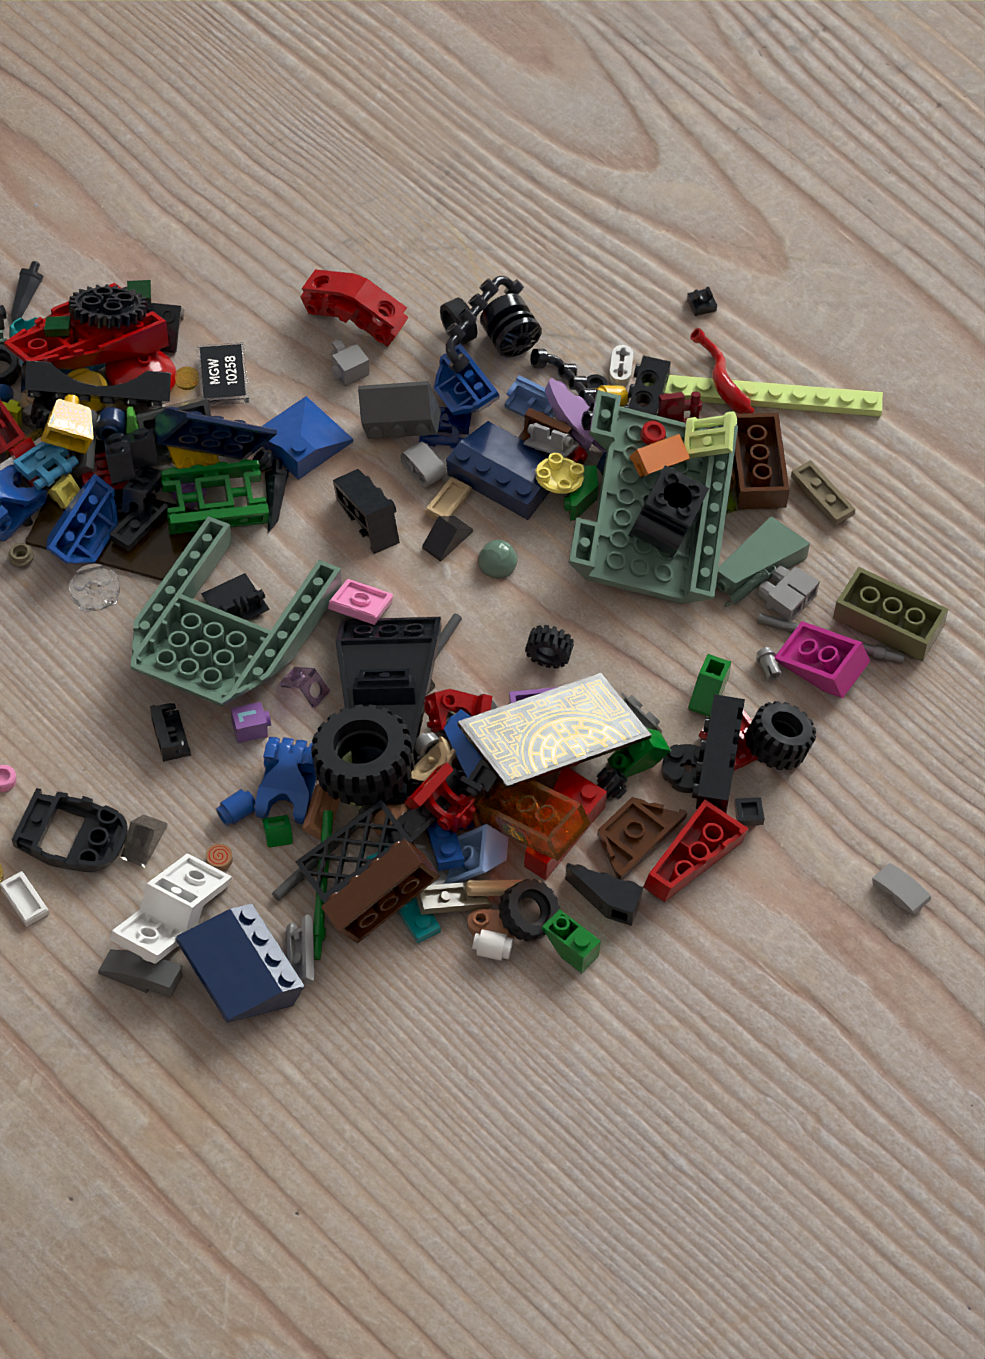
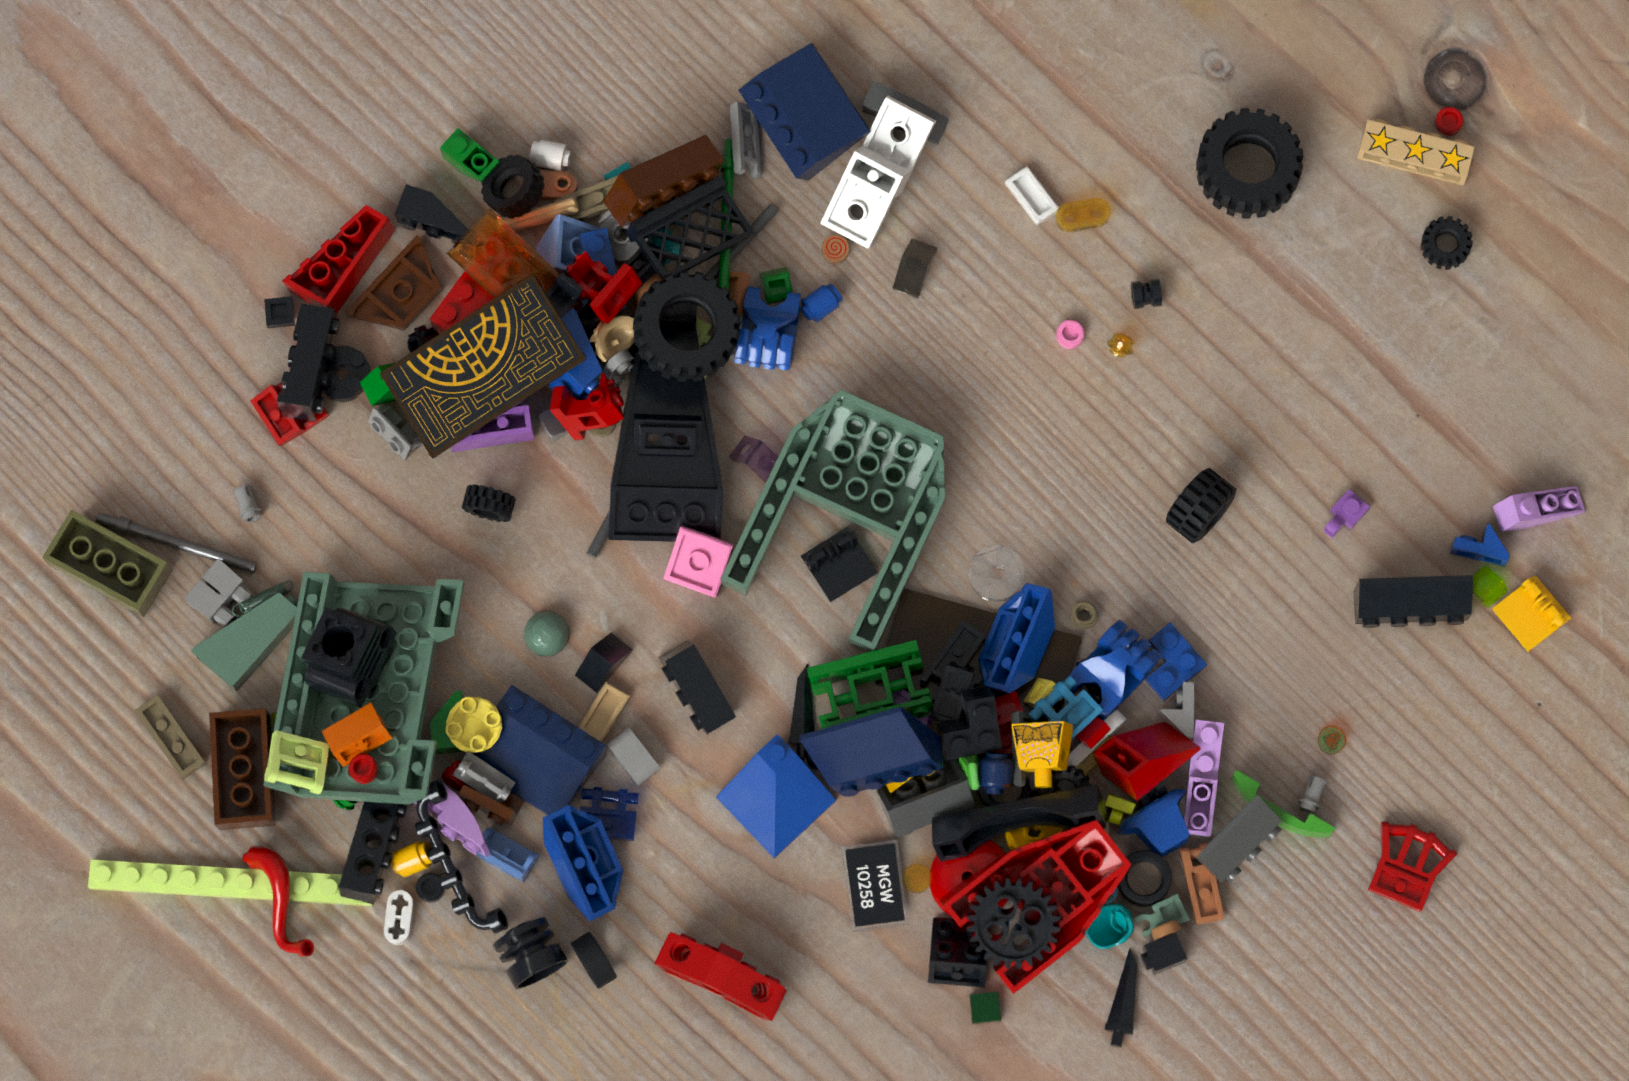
camera: 175 degrees left, 20 degrees up
black slope [12,788,128,872] -> none
dark green tile [44,316,71,337] -> none
black hinge [150,703,191,762] -> none
medium lavender brick [231,702,271,743] -> none
light grey brick [331,339,369,386] -> none
dark grey slope [358,381,441,439] -> none
black bar [446,276,524,374] -> none
dark red plate [658,392,703,423] -> none
black tile [687,286,717,316] -> none
green slope [688,654,732,717] -> none
black tyre [745,701,816,770] -> none
dark pink slope [775,621,870,699] -> none
light grey slope [872,863,931,915] -> none

